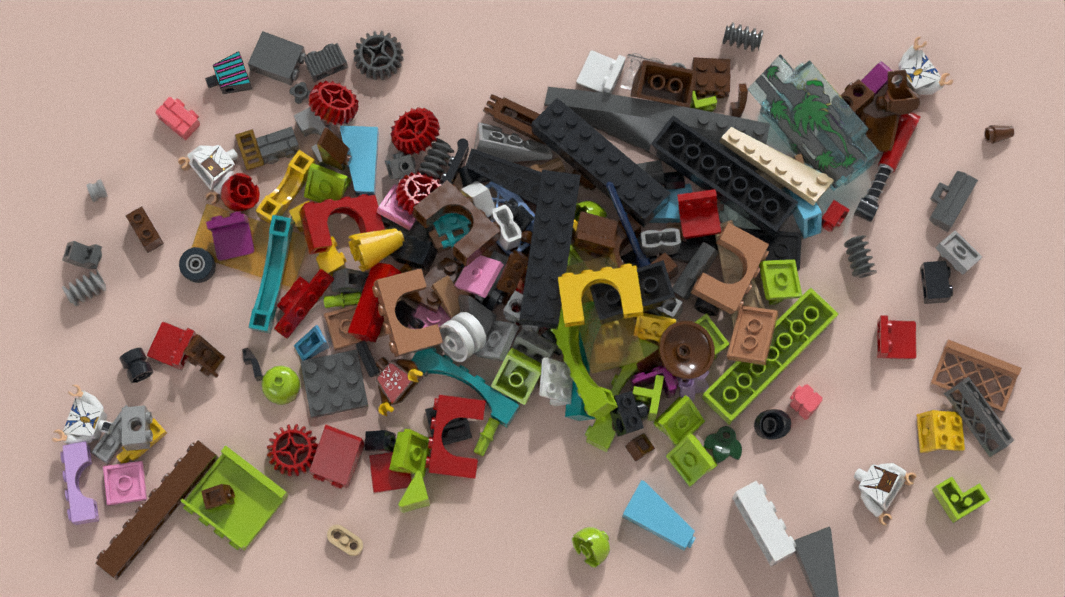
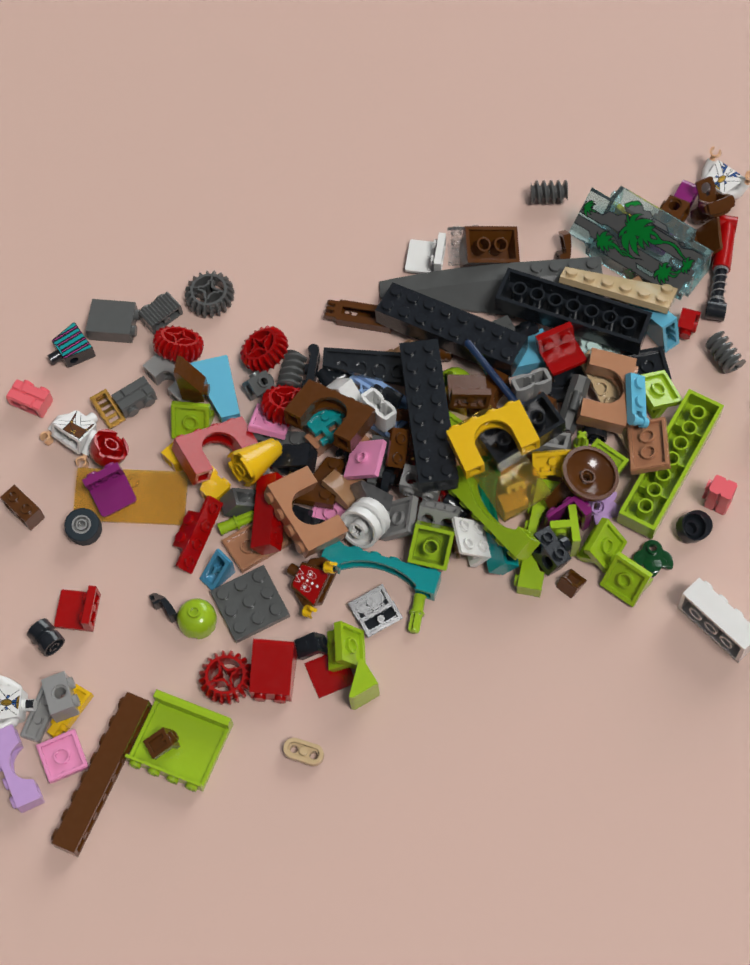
camera: 10 degrees left, 10 degrees down
reddish brown bracket [183,334,225,378] -> none
teal arch [248,215,295,334] -> none
yellow arch [255,150,316,224] -> none
dark grey plate [290,82,311,104] -> none
black axle [356,341,380,377] -> none
red arch [425,395,486,479] -> none
light grey wedge [474,122,553,162] -> none
lime cylinder [572,527,610,568] -> none
medium azure slope [622,480,696,551] -> none
lime bracket [690,91,717,112] -> none
reddish brown plate [693,57,731,99] -> none
none -> lime axle [573,430,589,448]
none -> medium azure plate [625,372,650,429]

